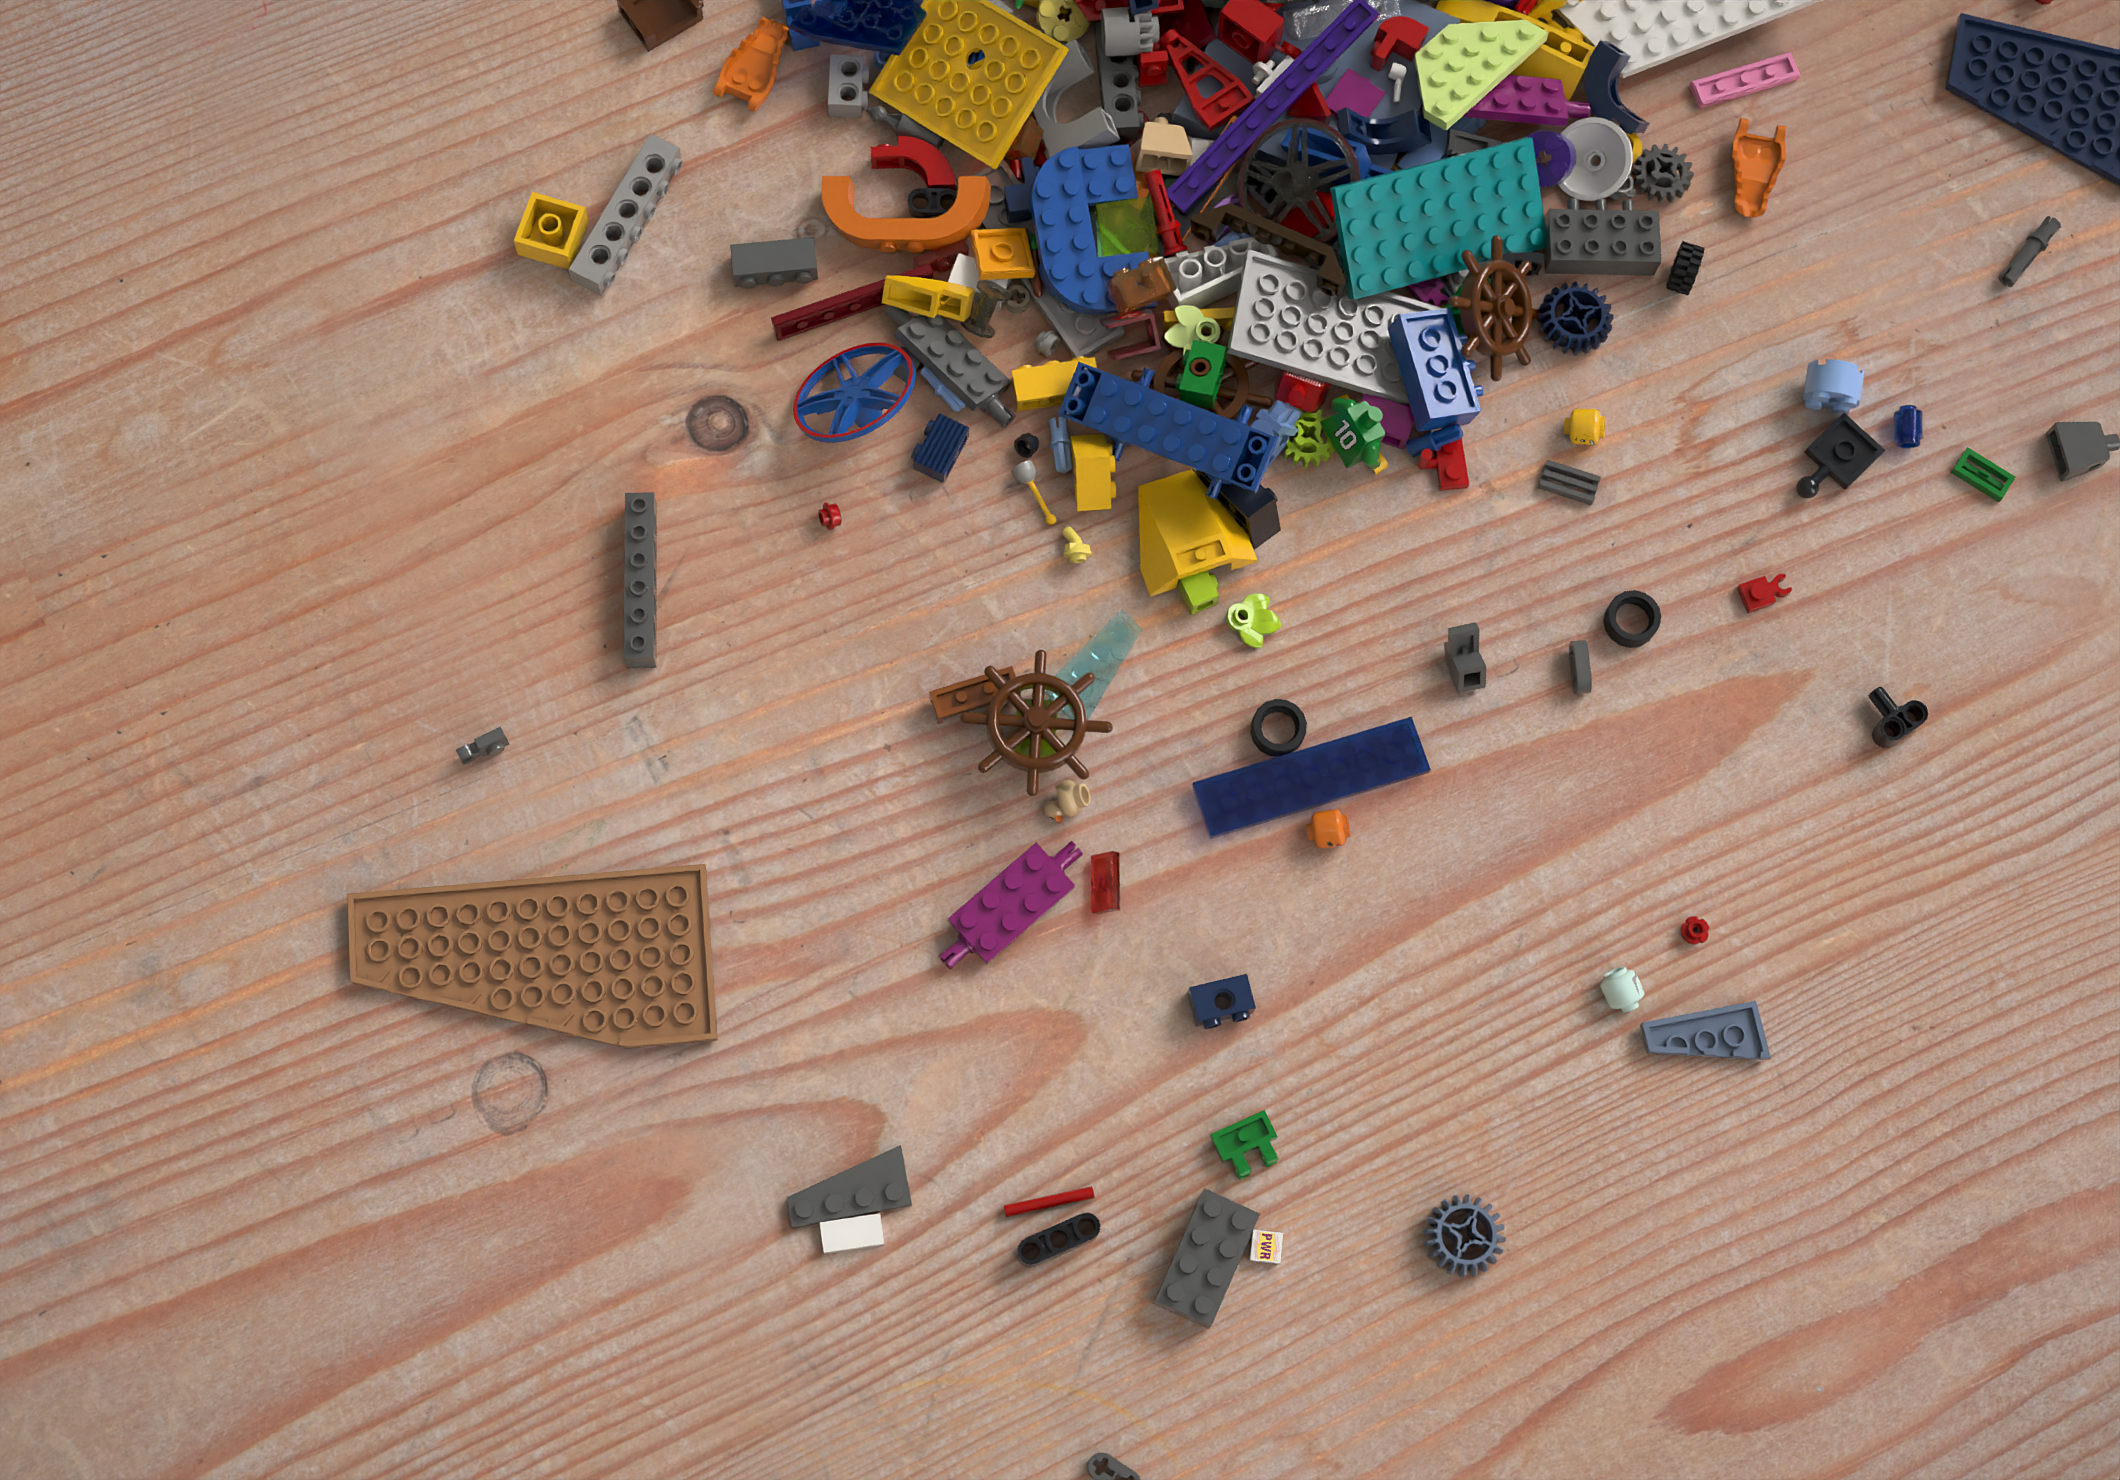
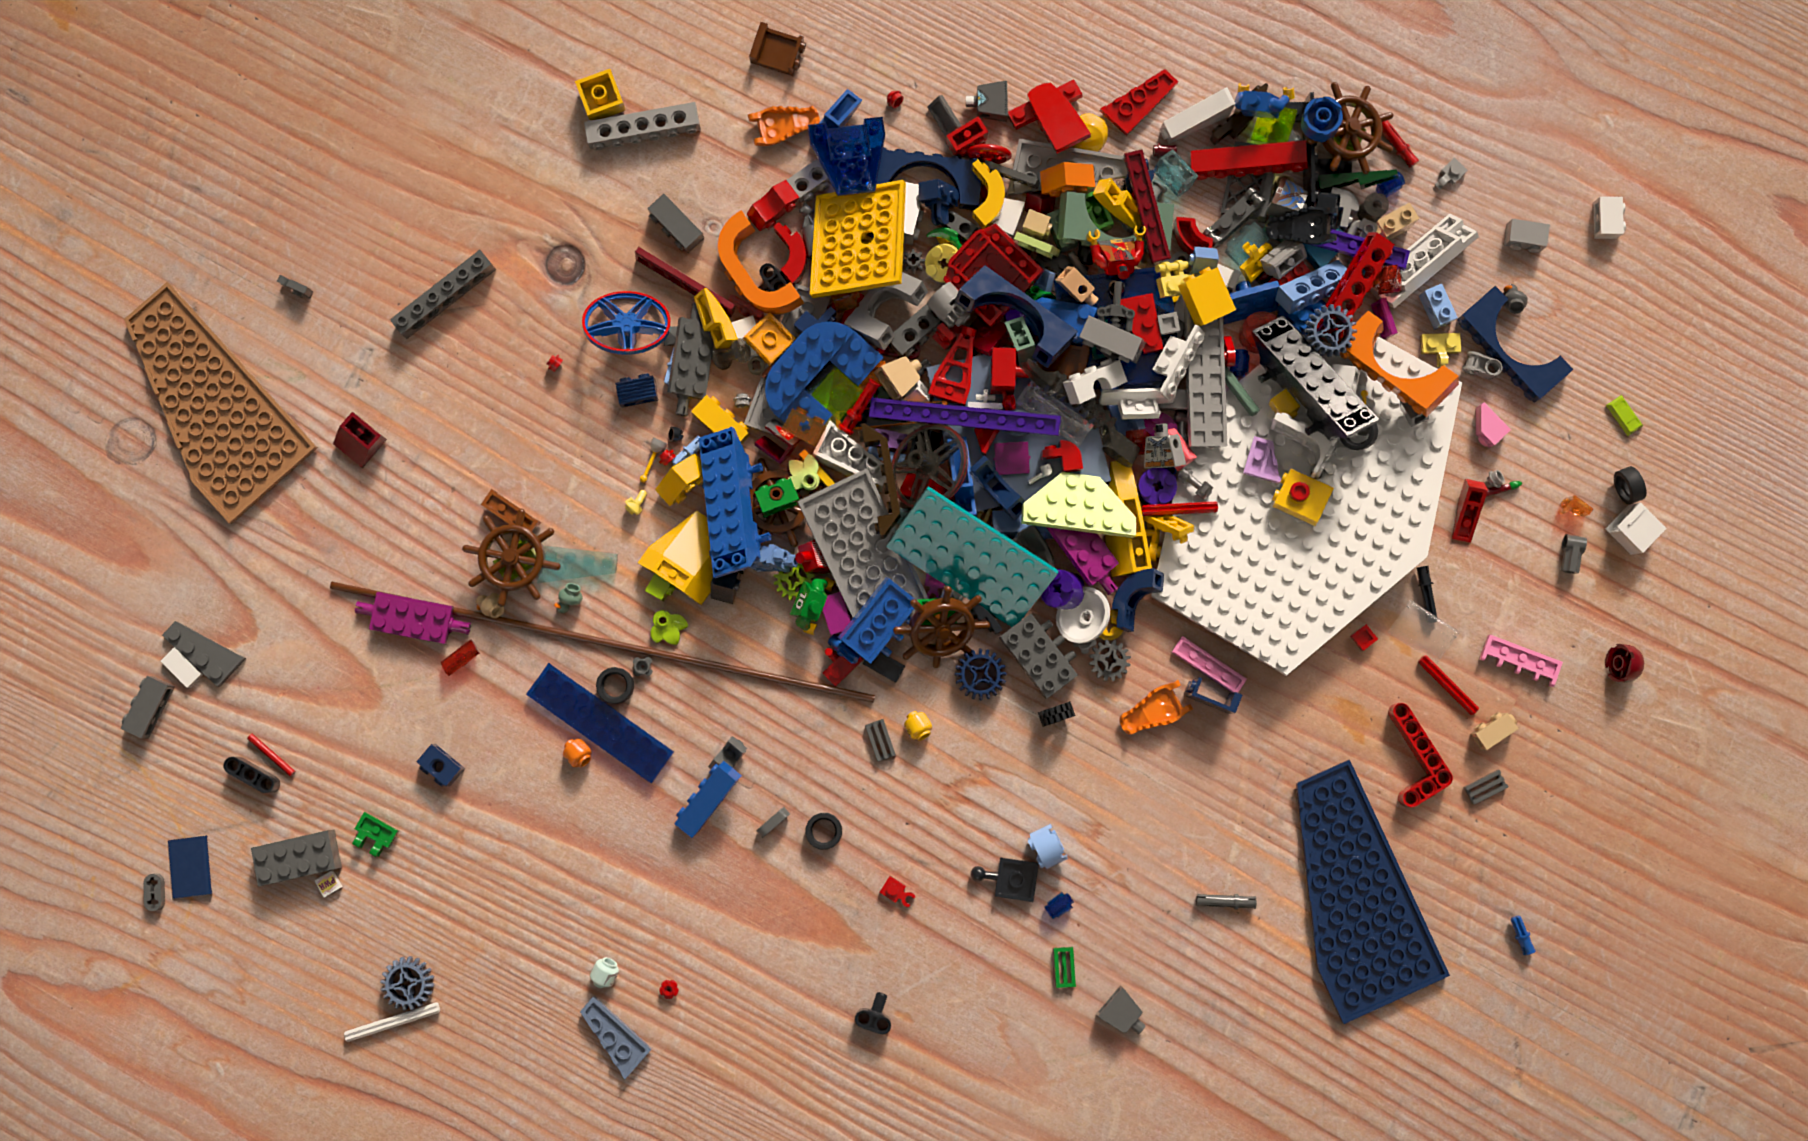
camera: 60 degrees right, 10 degrees up
none -> dark grey brick [120,676,175,739]
none -> dark blue piece [168,835,212,899]
none -> reddish brown piece [330,581,875,703]
none -> dark red slope [333,412,387,468]
none -> white axle [344,1002,440,1042]
none -> sand green animal [554,583,583,613]
none -> dark grey plate [633,657,653,676]
none -> red plate [659,449,676,466]
none -> blue brick [674,761,742,838]
none -> red brick [747,180,799,231]
none -> black plate [863,652,905,683]
none -> dark blue panel [1185,677,1243,714]

